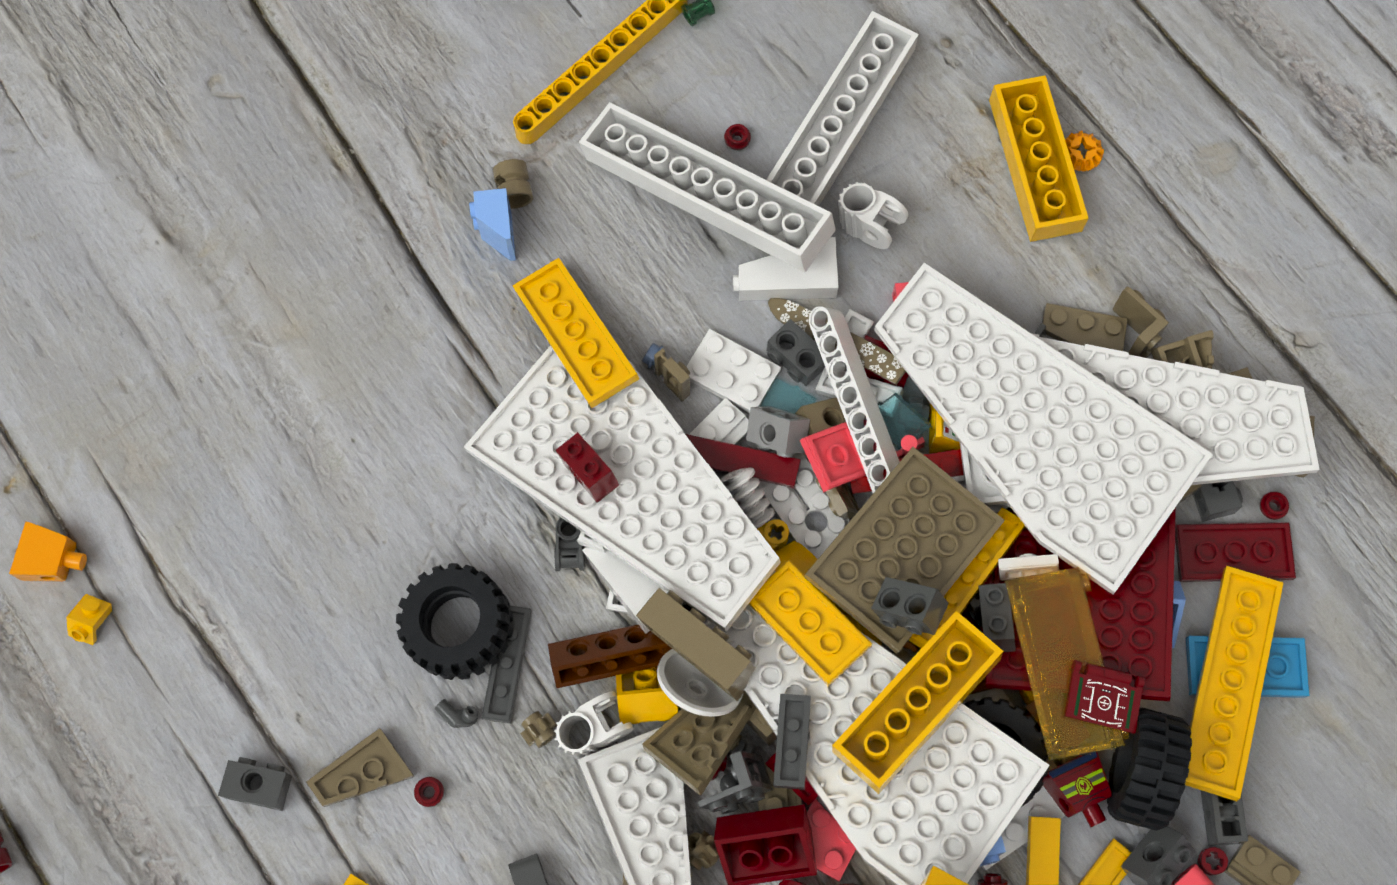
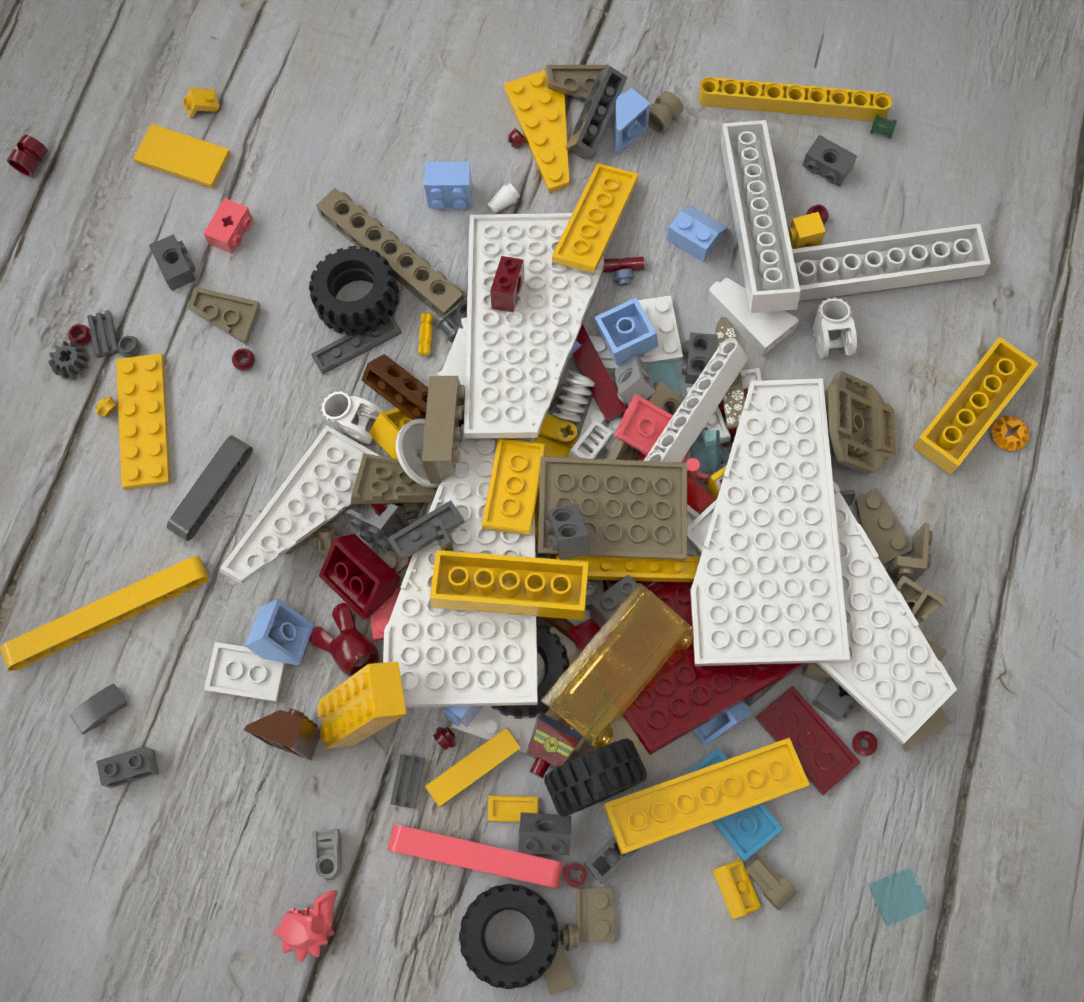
camera: 55 degrees right, 0 degrees up
light orange torso [9,521,87,582] -> none
dark grey arm [435,699,478,728] -> none
dark tan gear [520,711,557,748] -> none
dark tan plate [654,348,690,402] -> none
white plate [998,553,1059,581] -> none
dark red piece [1064,660,1145,734] -> none
none -> yellow tile [133,124,231,188]
none -> coral brick [203,198,253,254]
none -> dark tan brick [316,188,464,317]
none -> yellow axle [418,313,433,356]
none -> light blue brick [424,162,472,210]
none -> dark grey tile [433,519,454,551]
none -> white cone [487,183,520,214]
none -> yellow wing [504,64,569,193]
none -> dark red hinge [508,128,527,148]
none -> dark tan wing [545,65,609,100]
none -> dark grey brick [566,66,628,159]
none -> white slope [567,420,614,459]
none -> light blue brick [595,298,658,366]
none -> dark red piece [602,257,644,273]
none -> light blue slope [667,206,728,262]
none -> yellow slope [713,859,762,919]
none -> dark tan piece [745,855,797,910]
none -> yellow brick [788,212,826,249]
none -> dark grey brick [802,135,857,186]
none -> dark tan piece [824,371,896,474]

